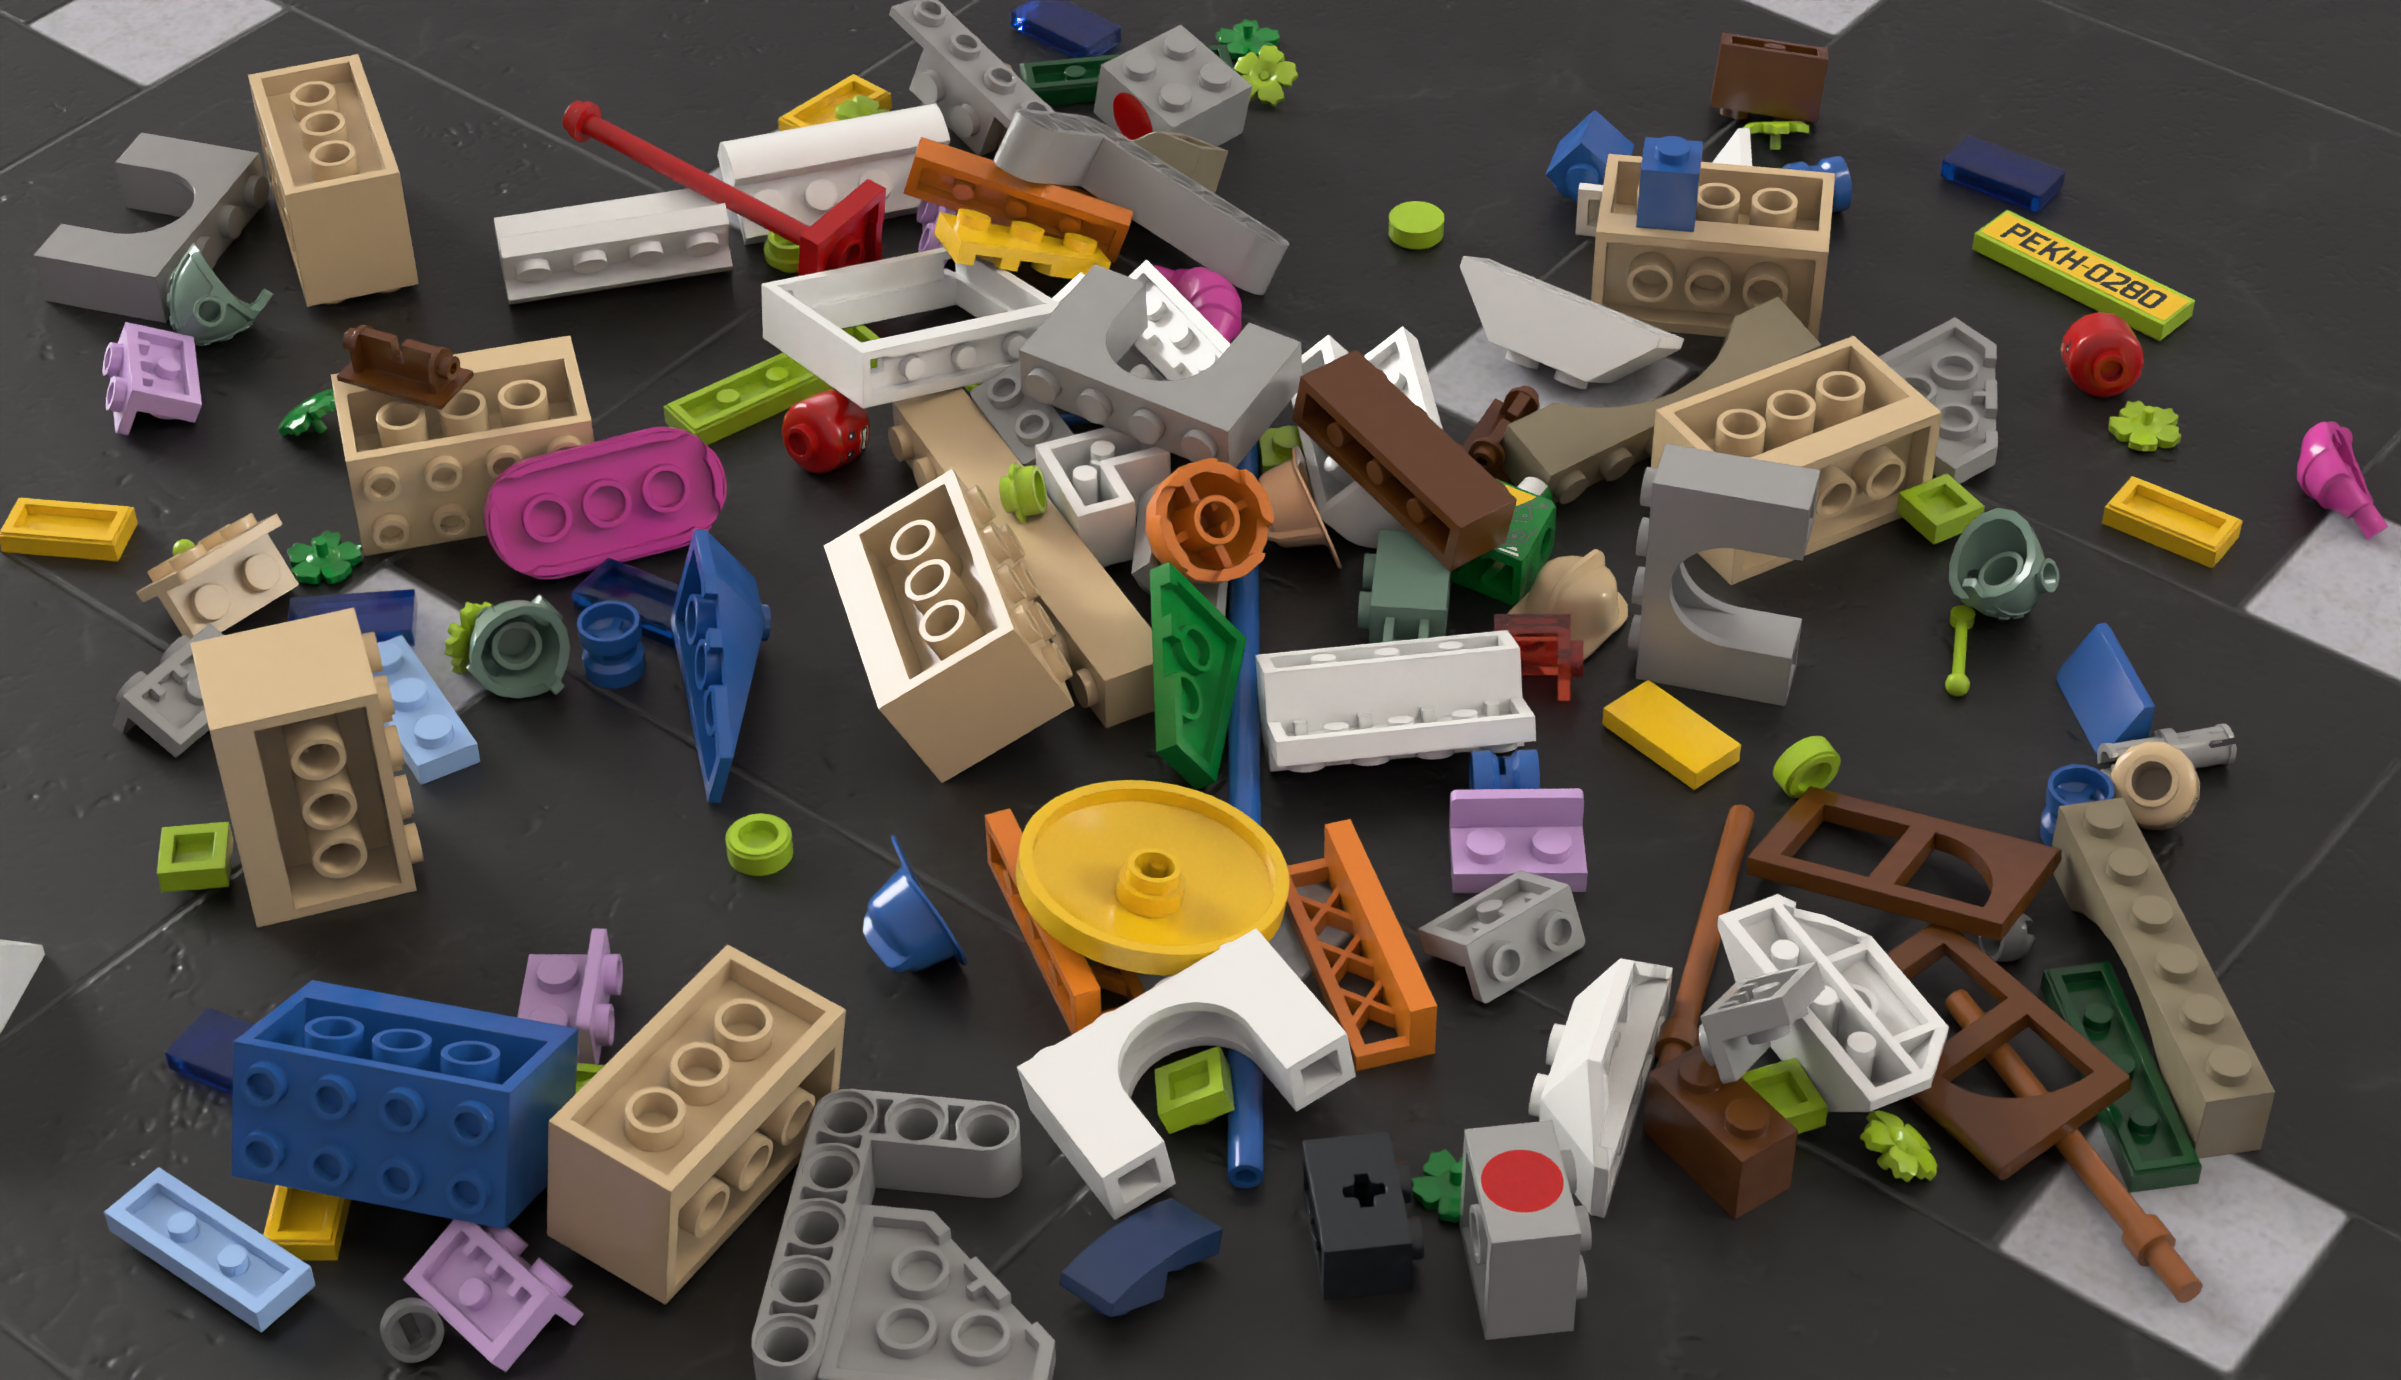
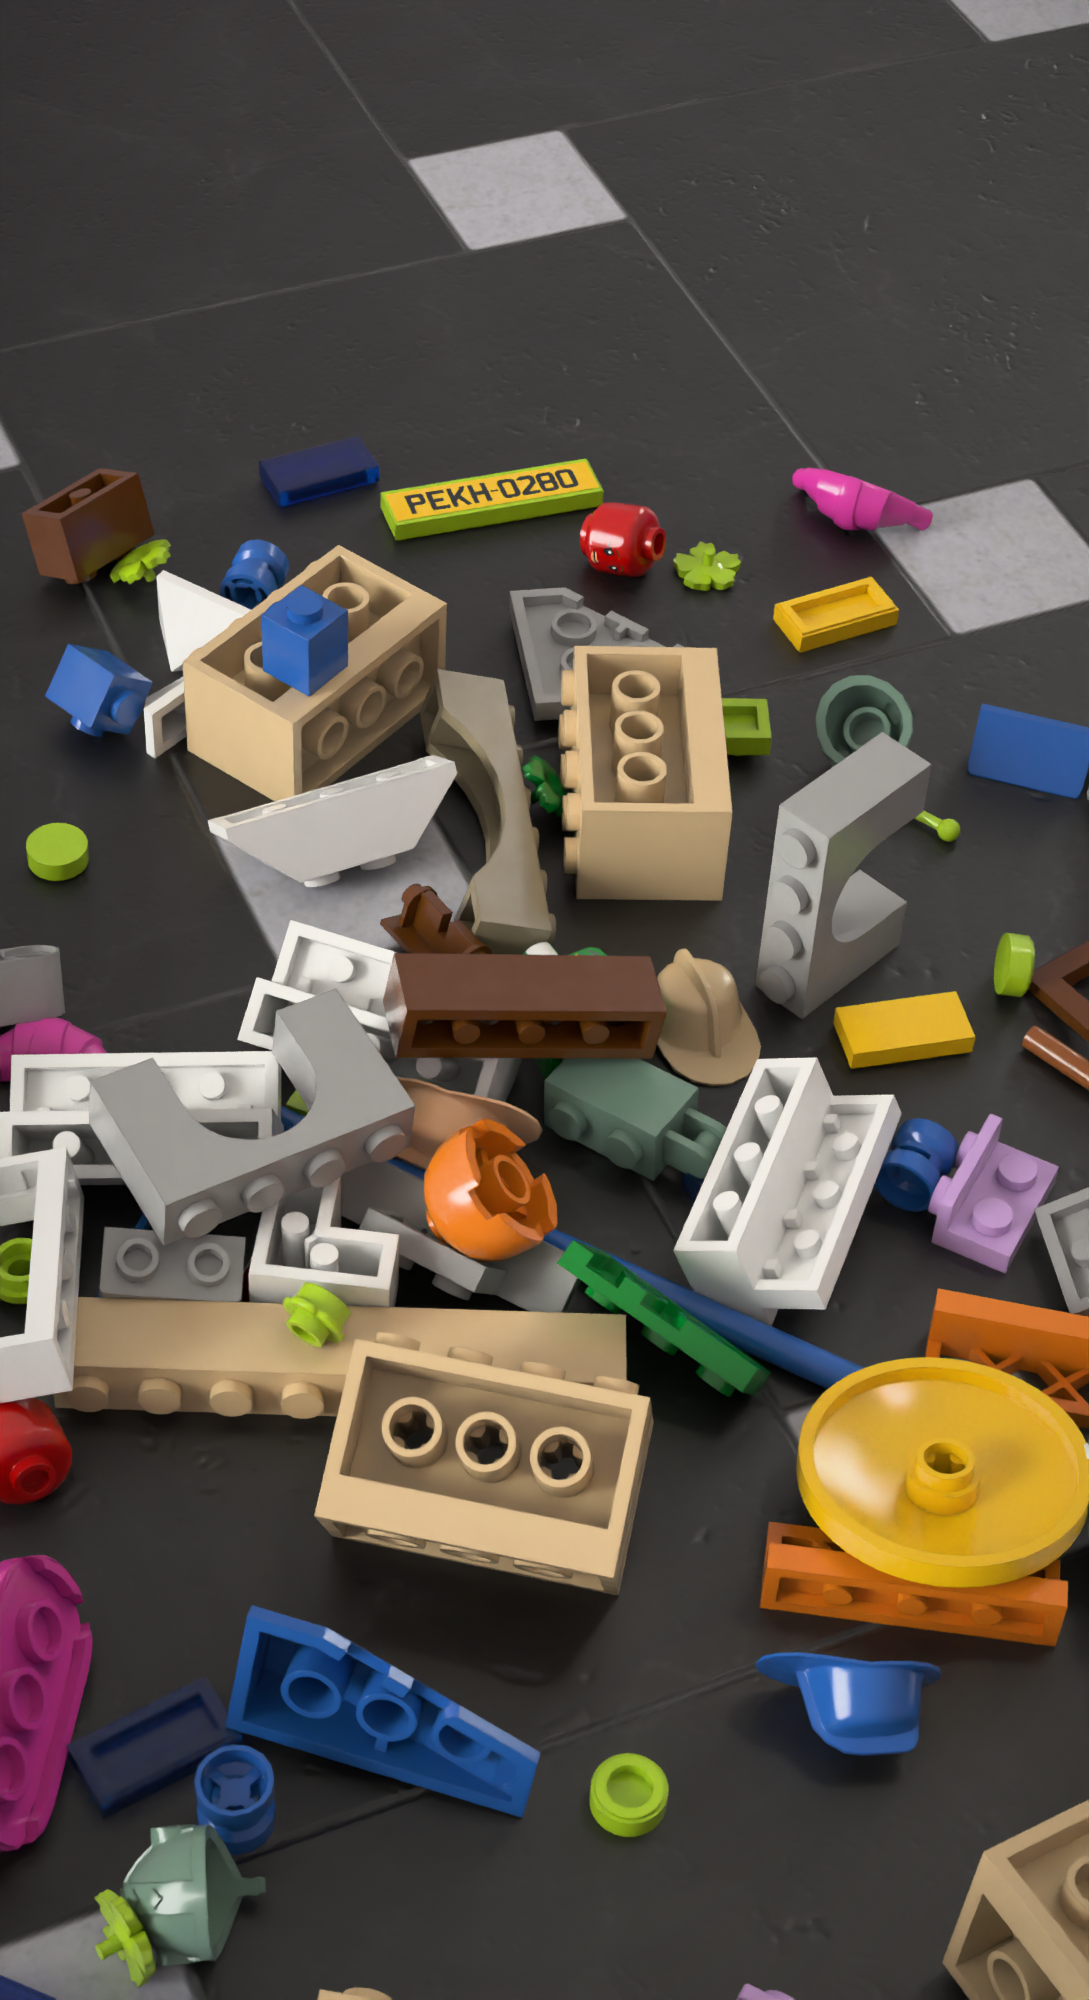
camera: 65 degrees left, 5 degrees up
clear red bracket [1494,613,1583,701] -> none

